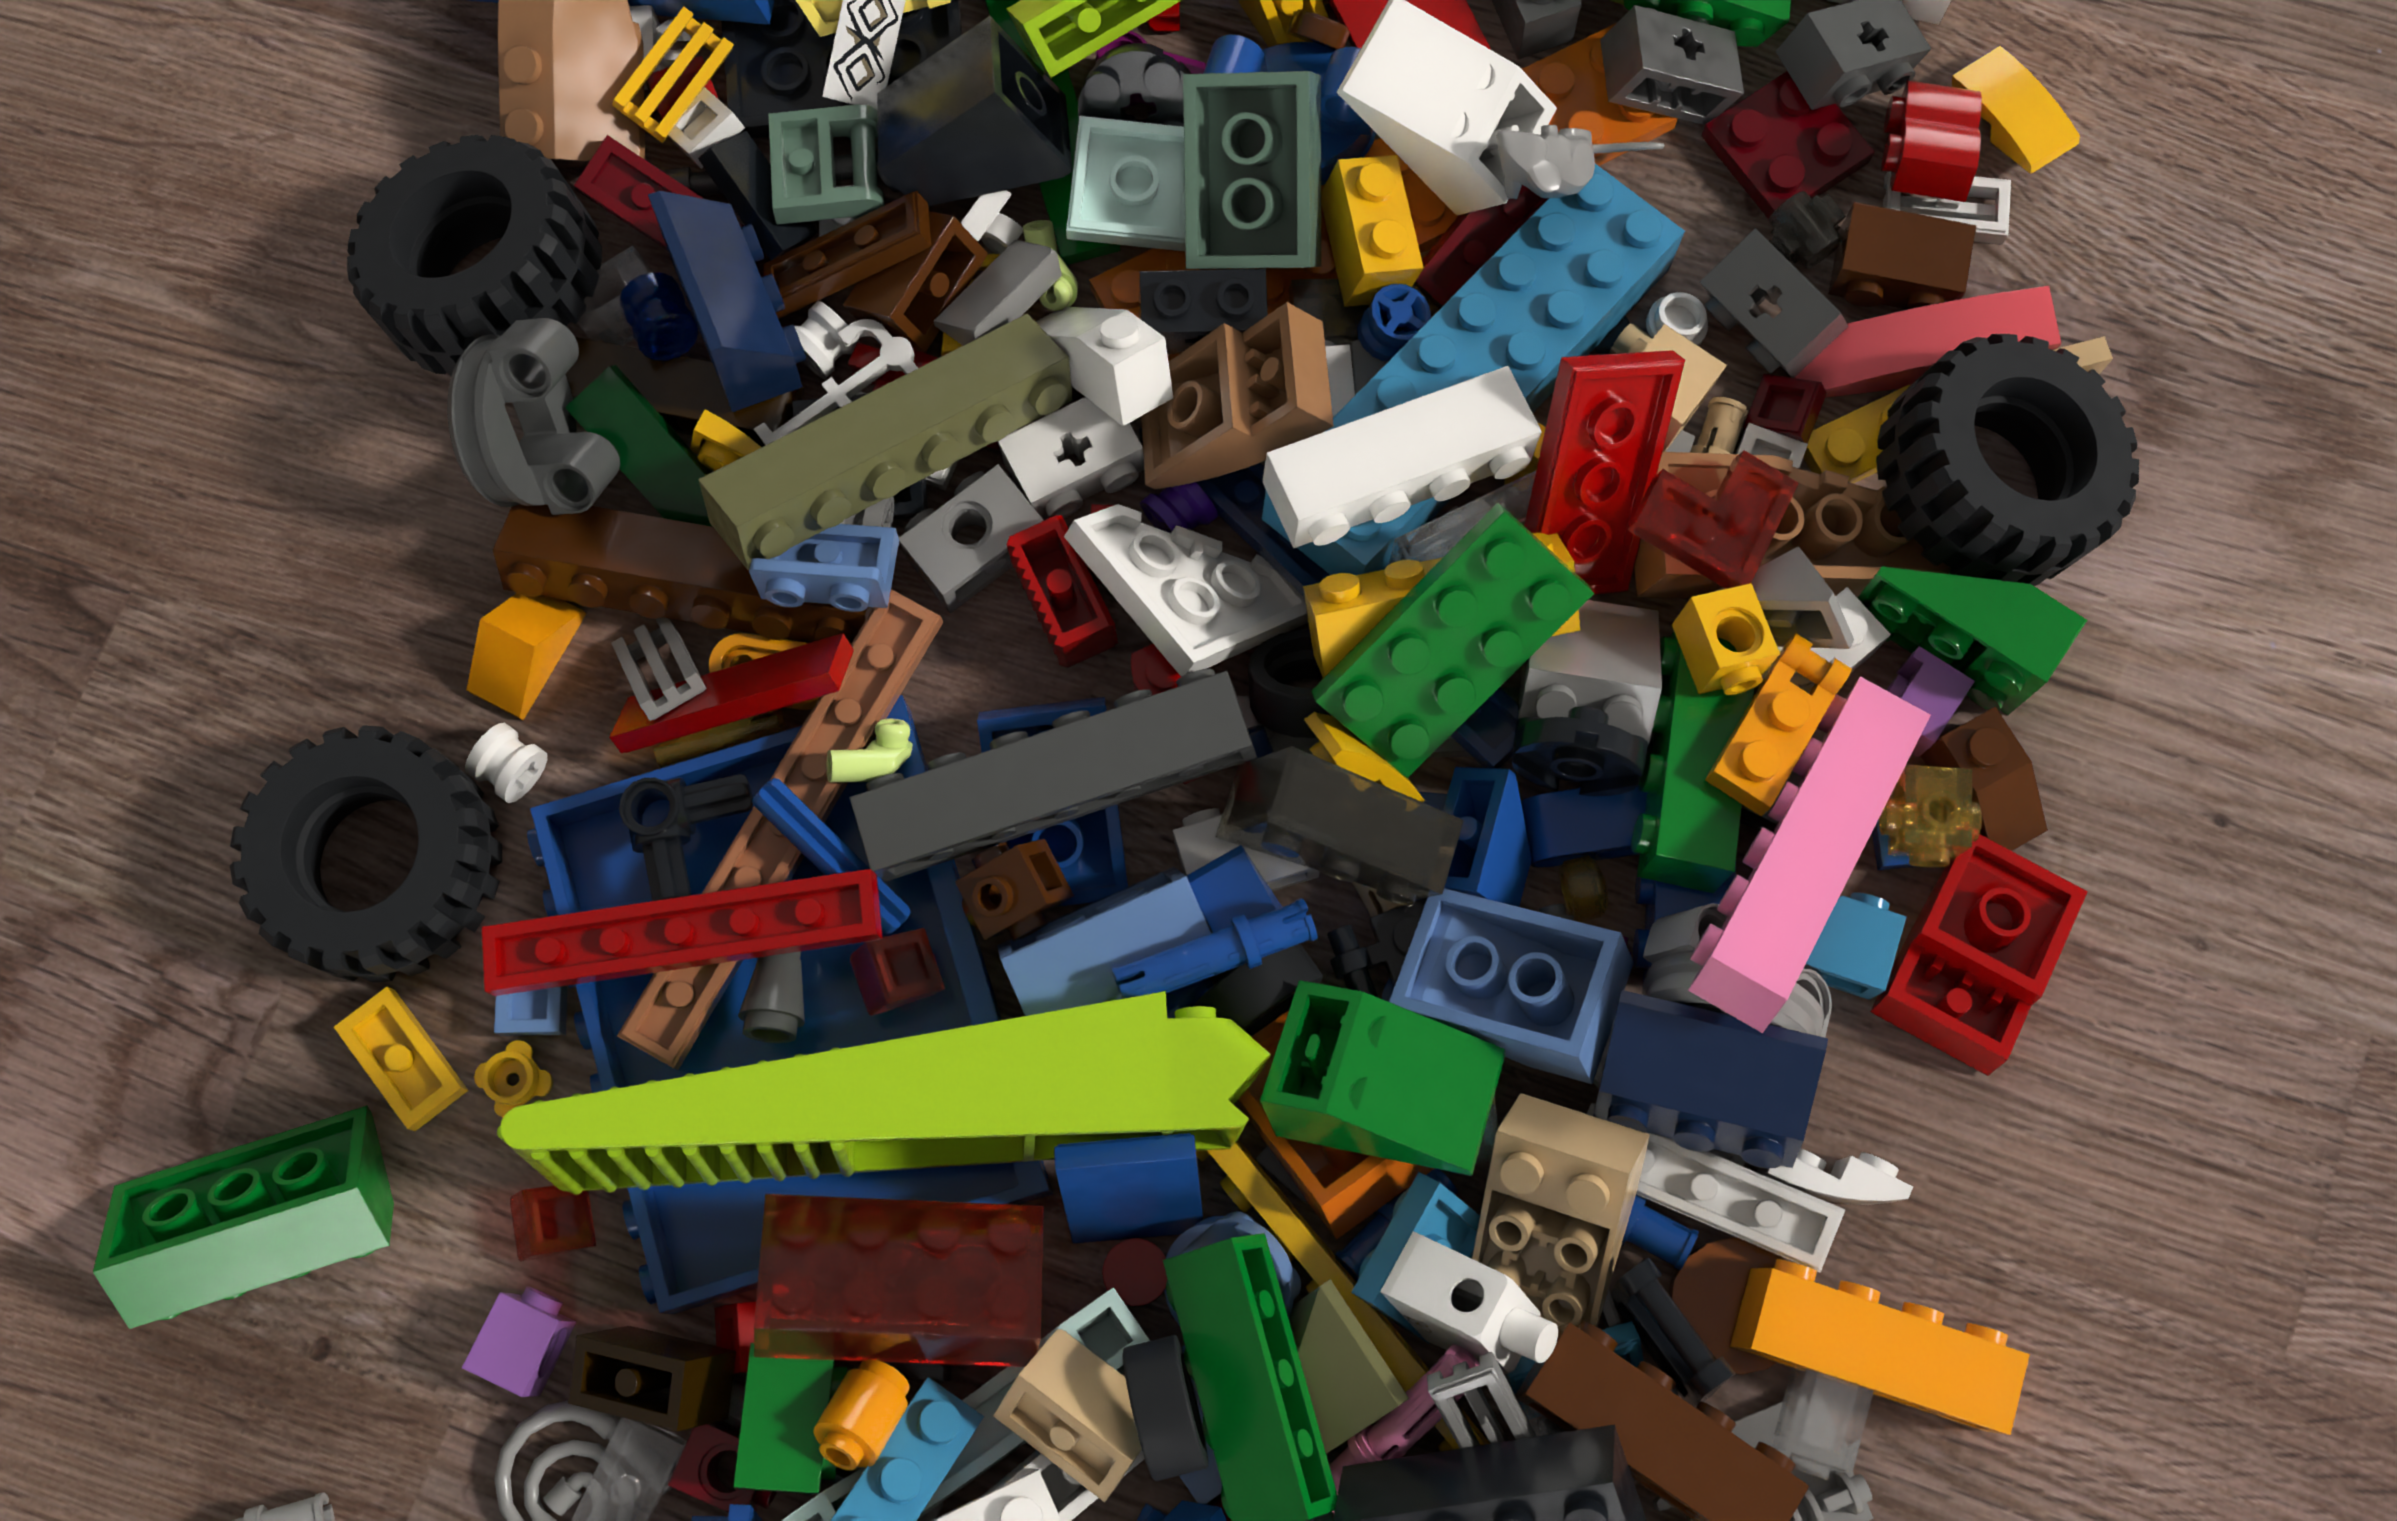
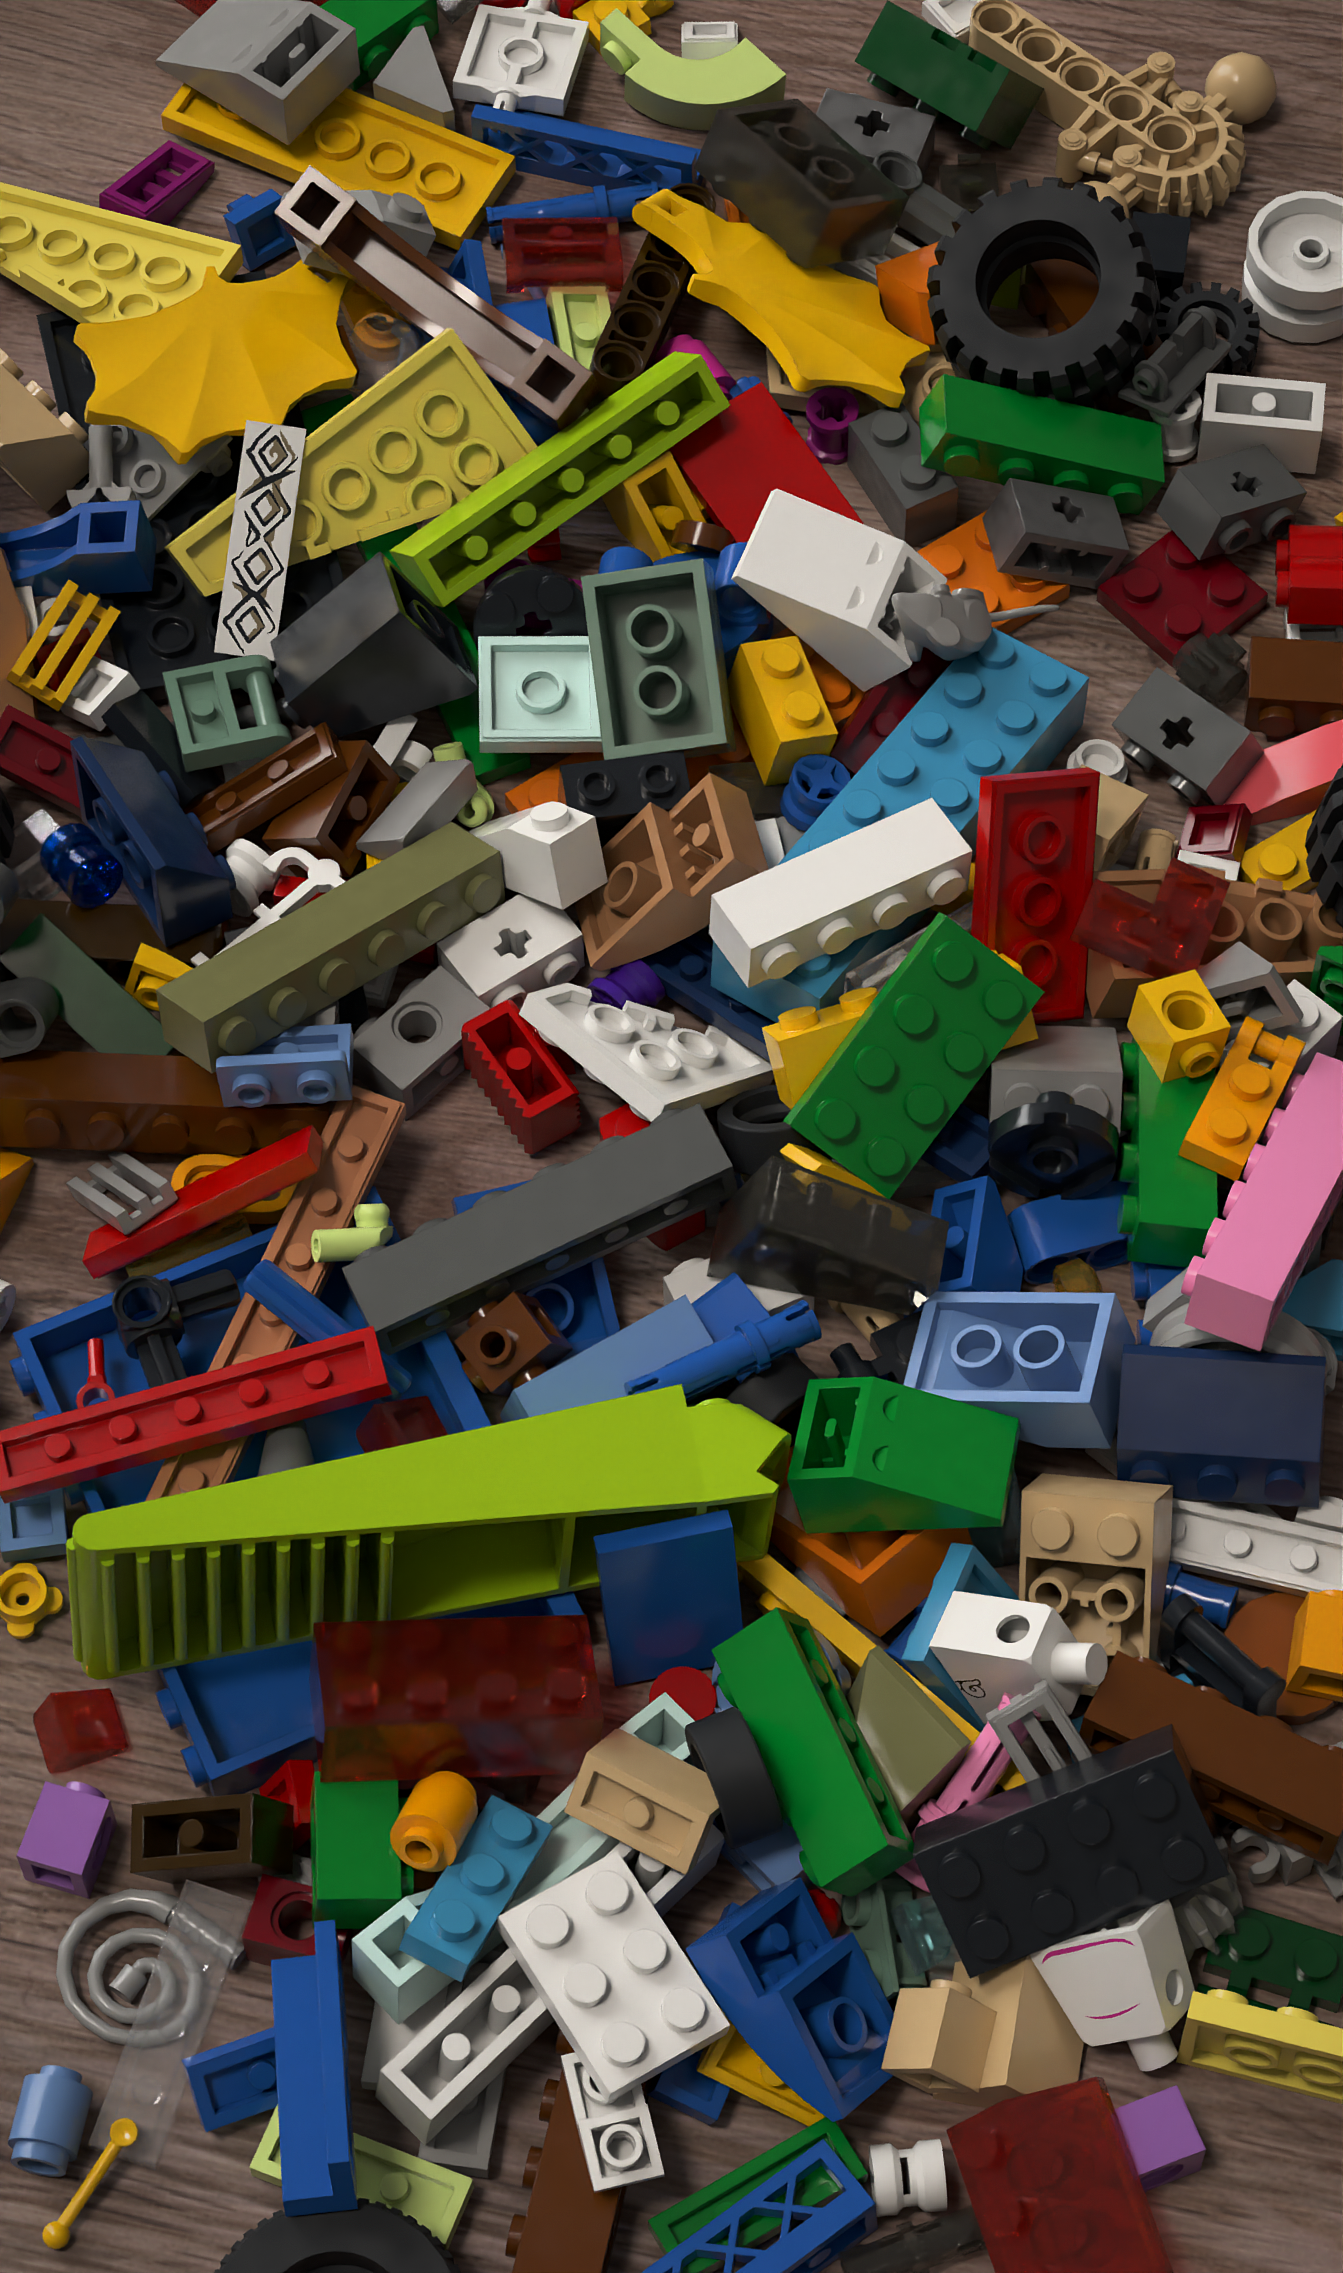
camera: 10 degrees left, 15 degrees down
none -> red hand [76,1338,116,1409]

